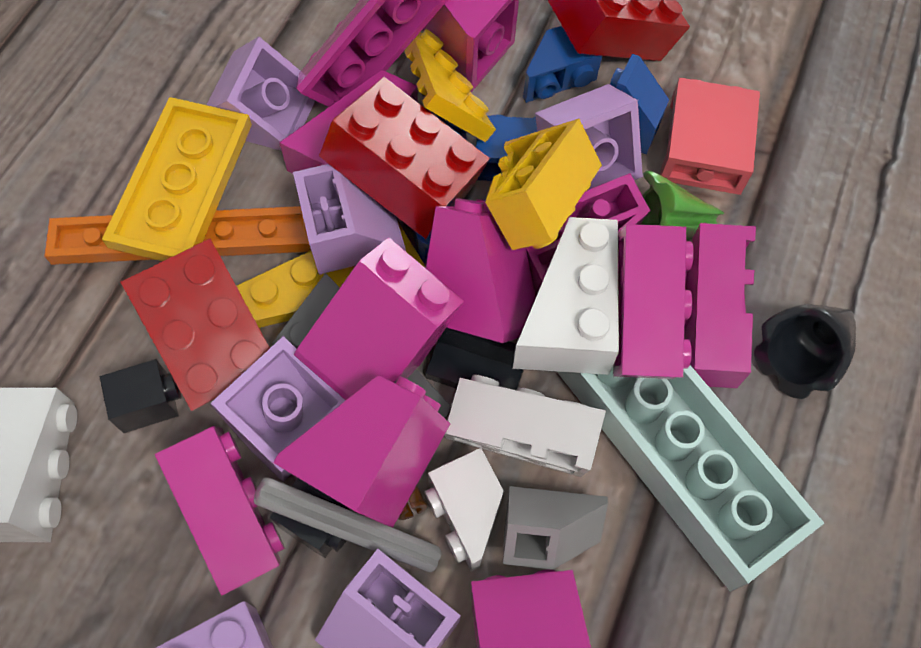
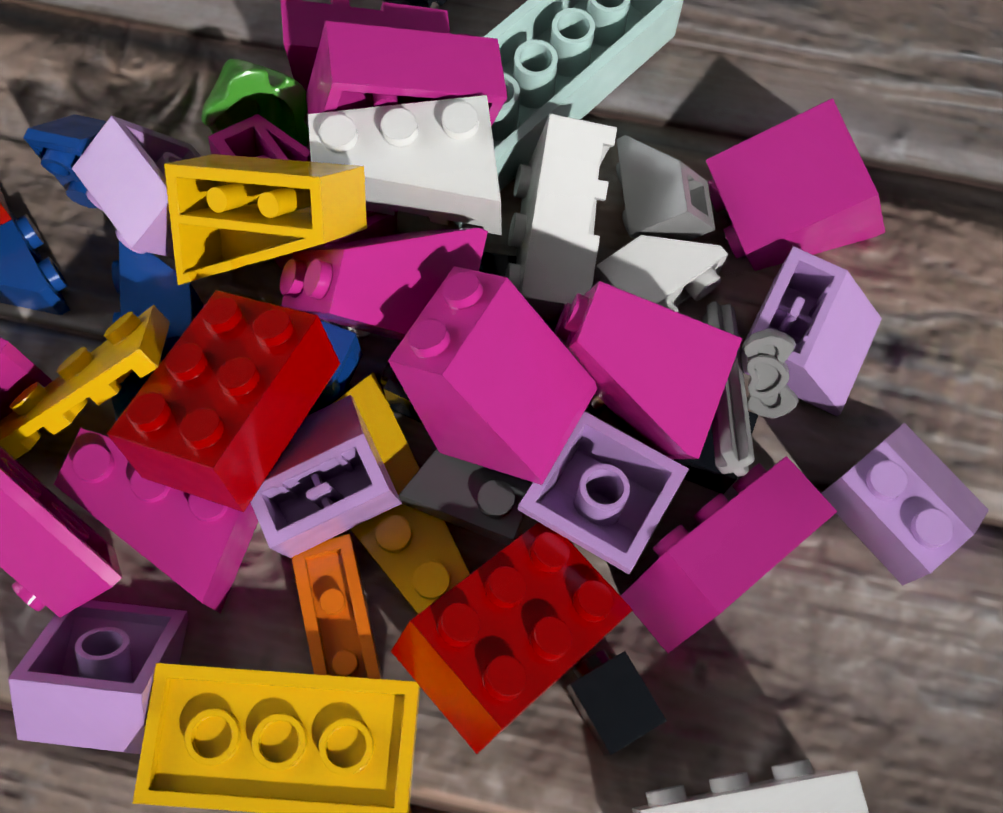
camera: 100 degrees left, 5 degrees up
coral panel [660,77,760,195] -> none
none -> light grey piece [742,328,799,419]

